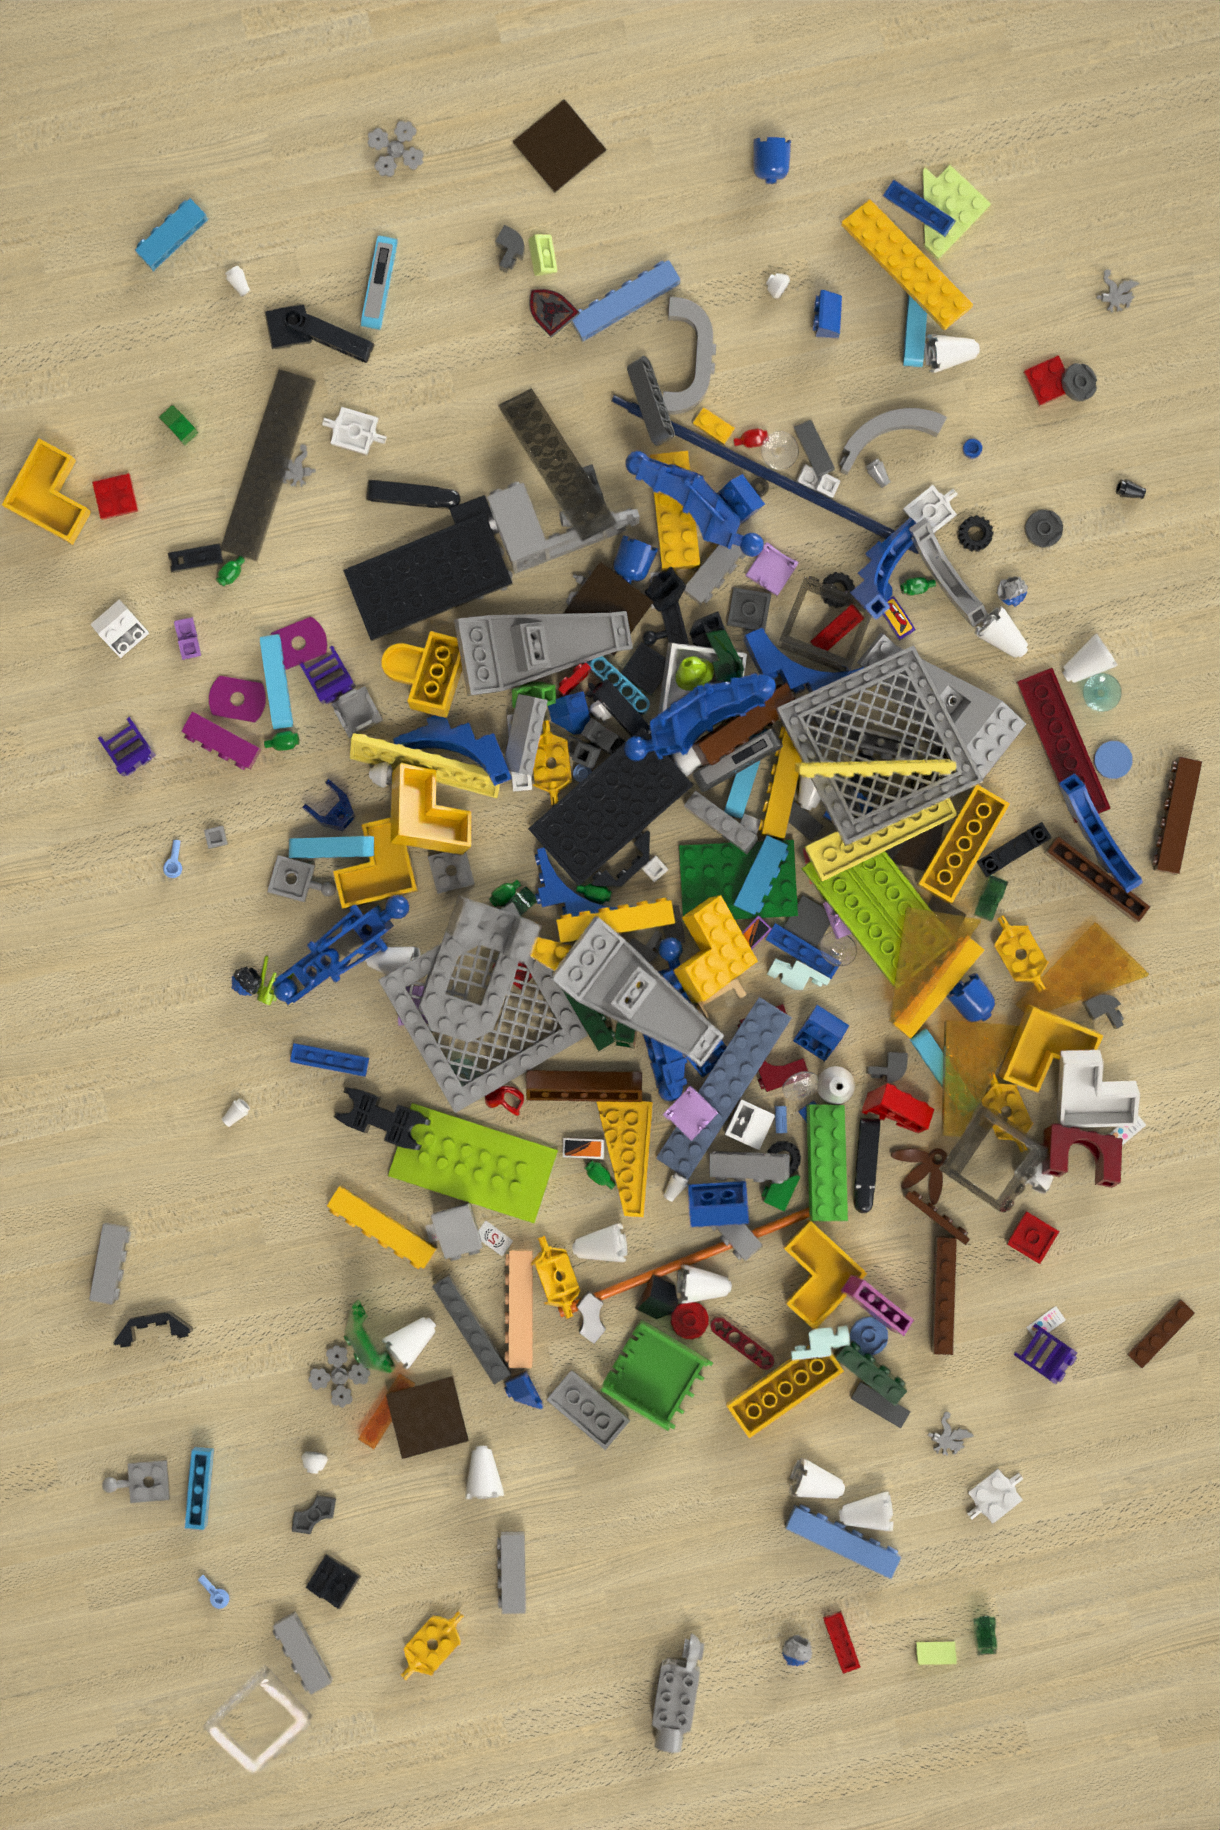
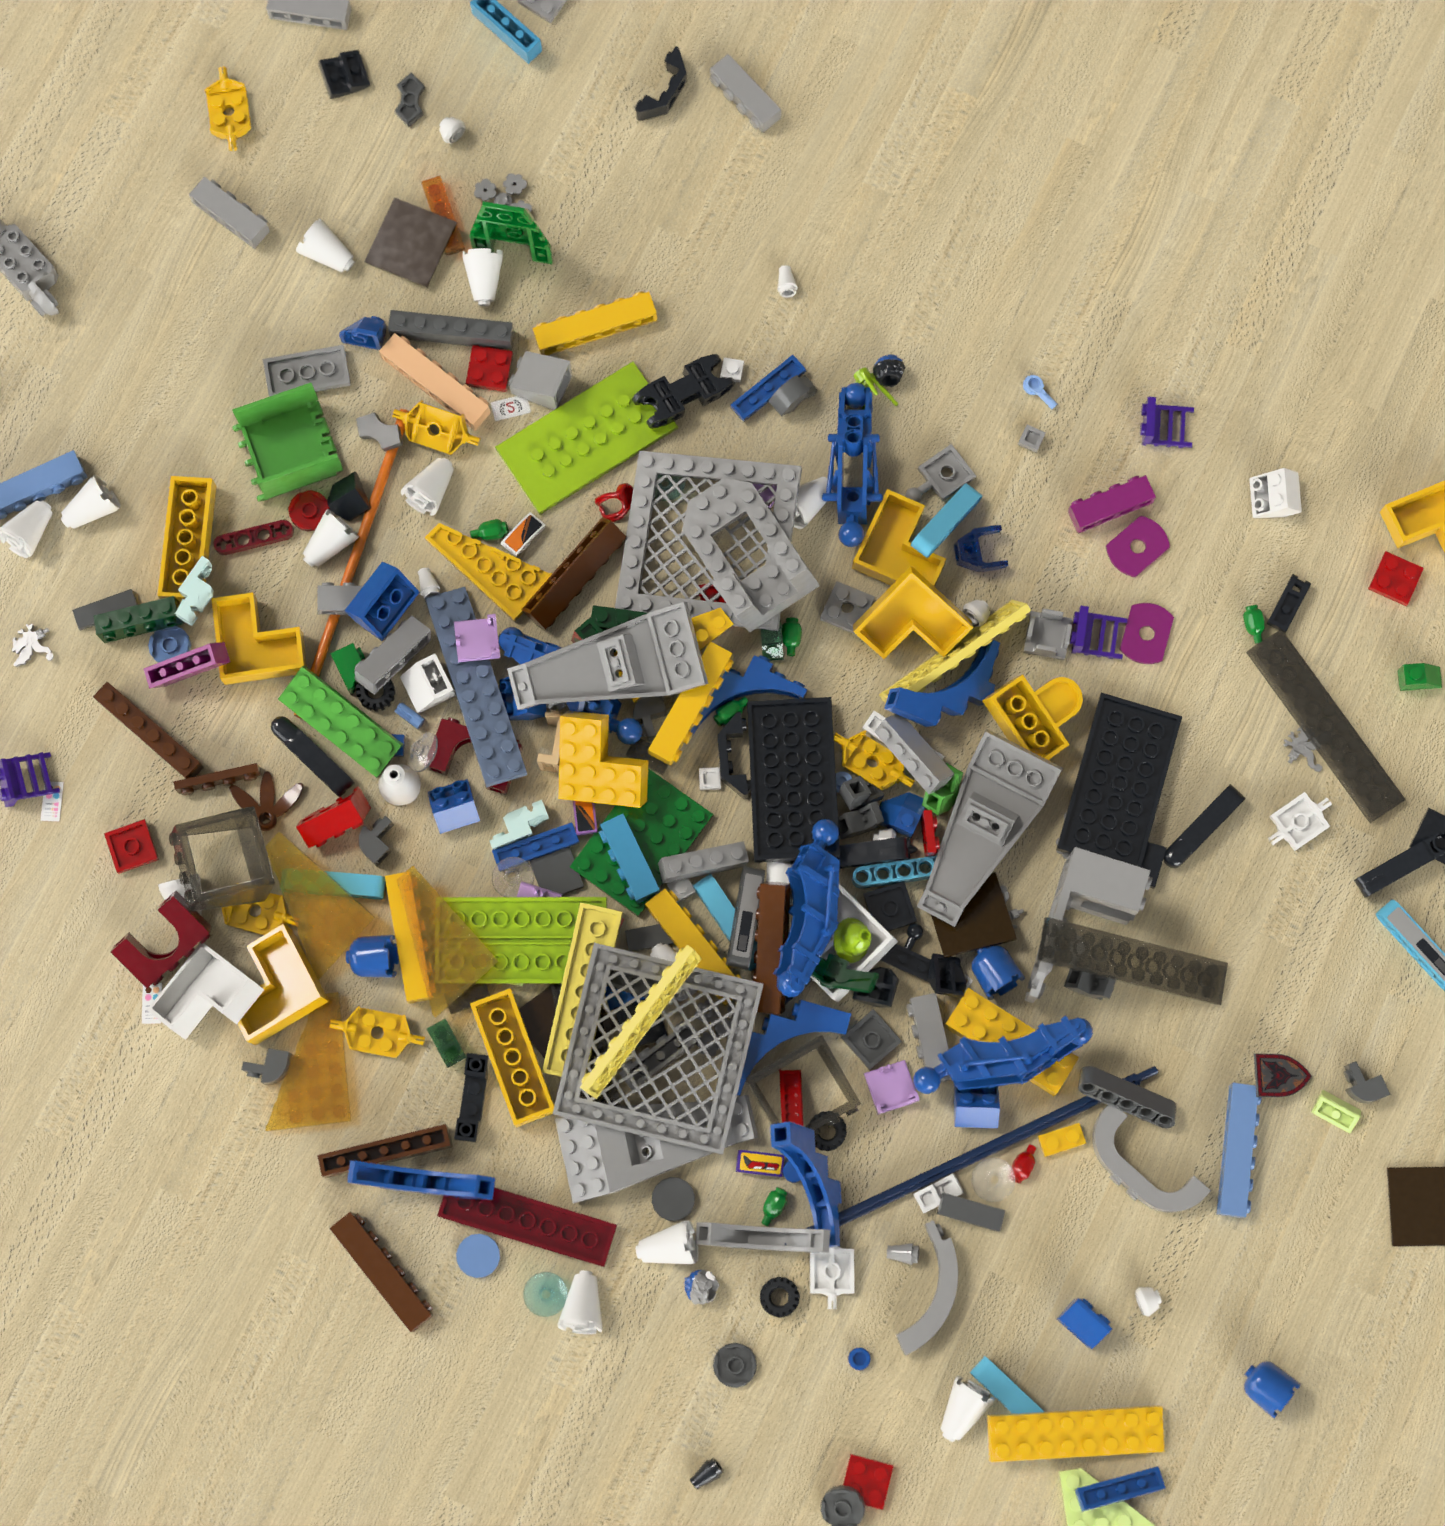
camera: 130 degrees right, 10 degrees down
medium lavender slope [174,617,201,660] -> none
medium azure beam [260,634,293,730] -> none
green plant [264,731,300,751] -> none
clear smoke plate [750,478,769,497] -> none
none -> red plate [465,345,513,392]
none -> dark grey tile [652,1177,695,1221]
none -> white plate [720,357,744,383]
none -> dark grey brick [769,375,818,416]

